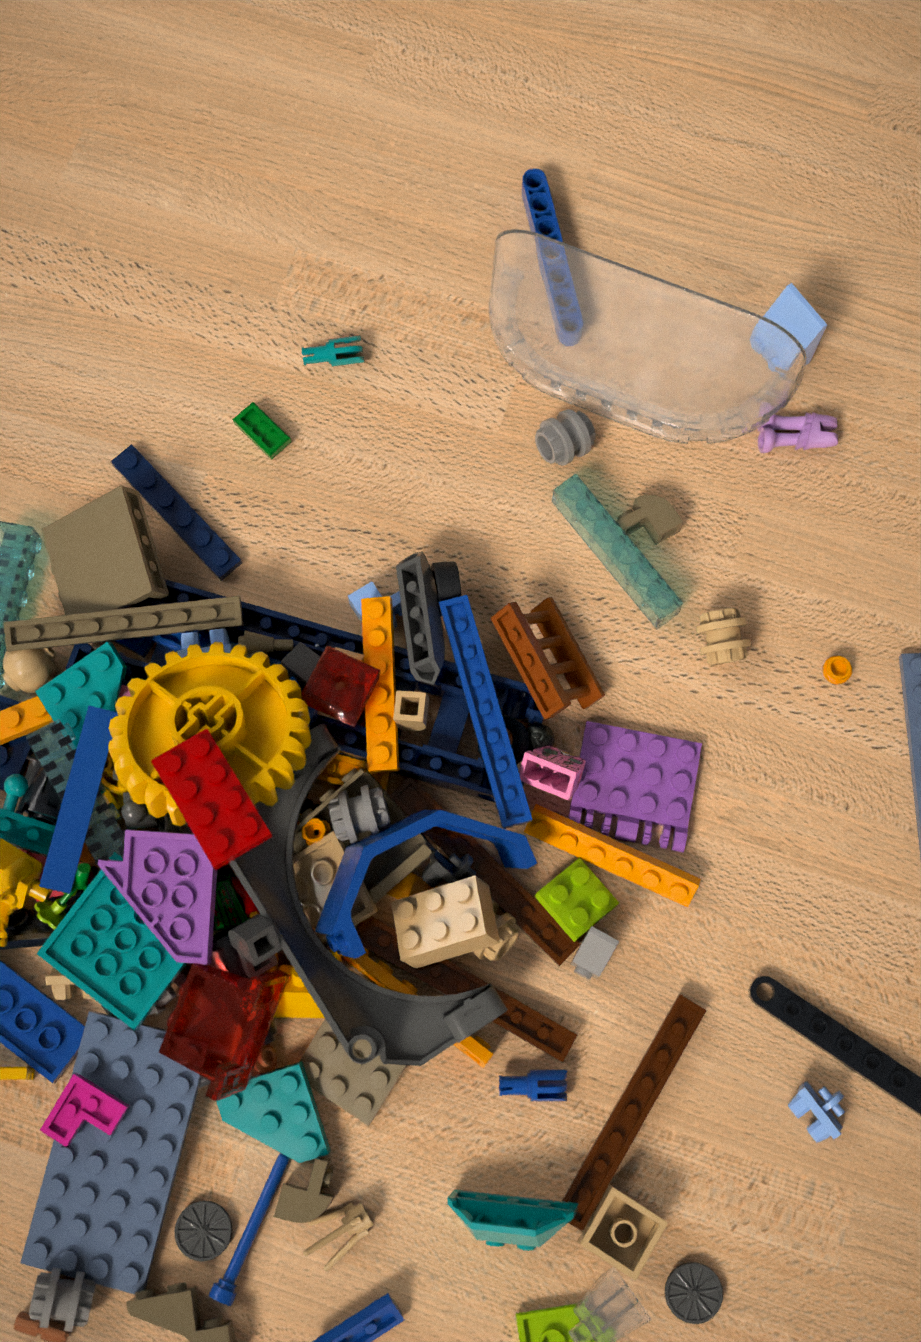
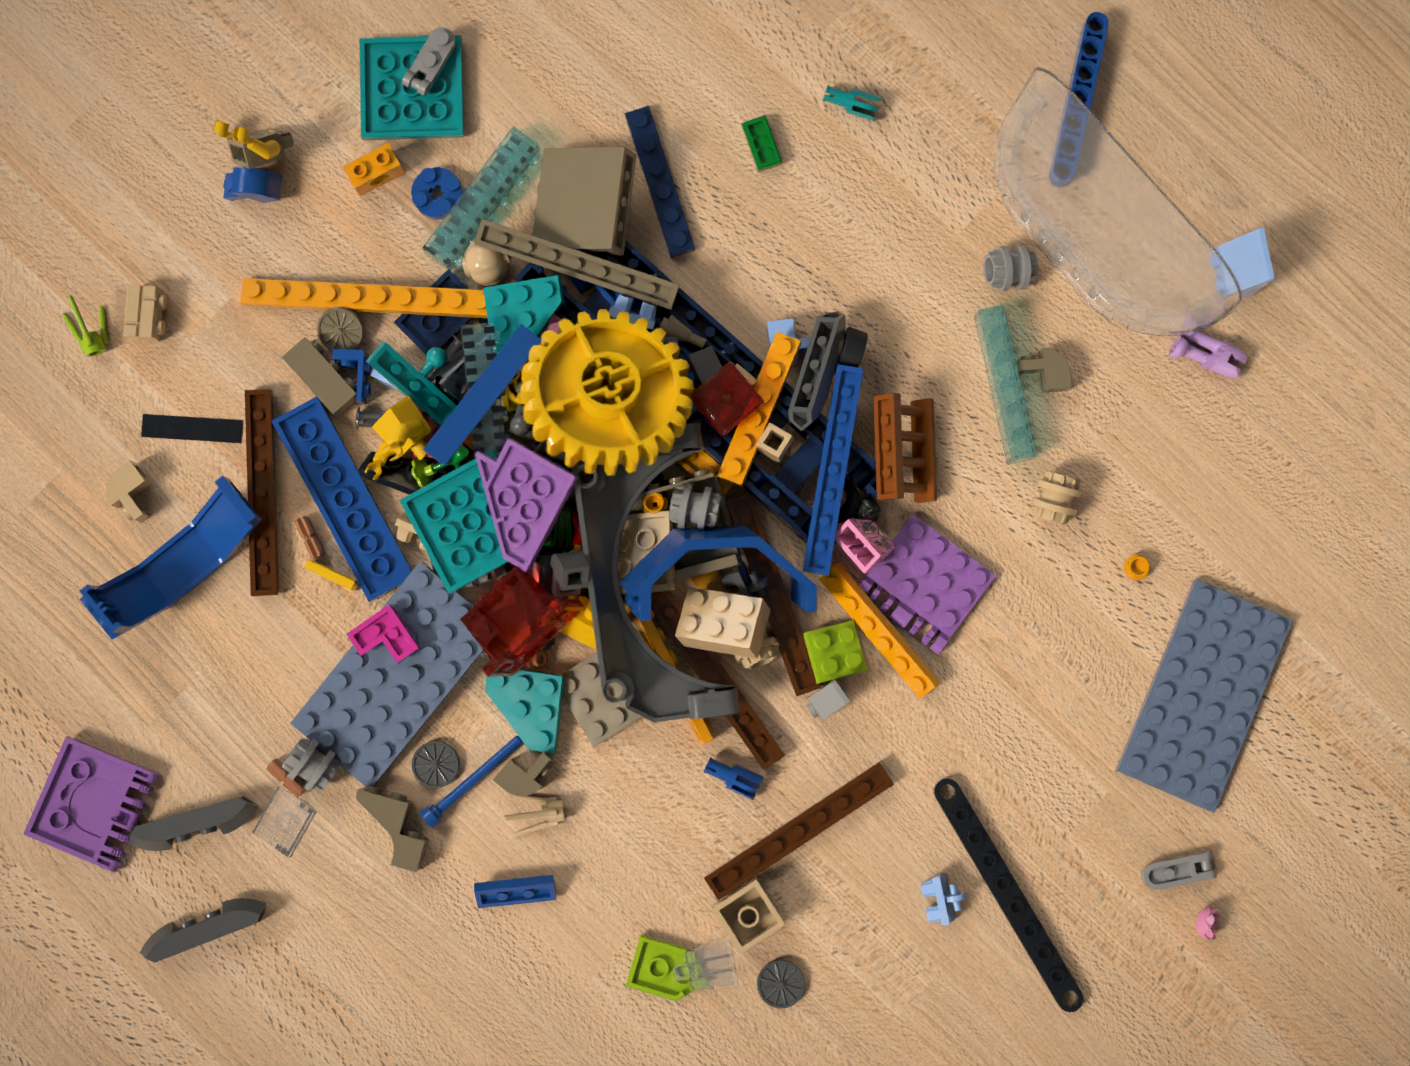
camera: 25 degrees right, 10 degrees up
red plate [150,729,272,870] -> none
teal wedge [447,1189,578,1251] -> none

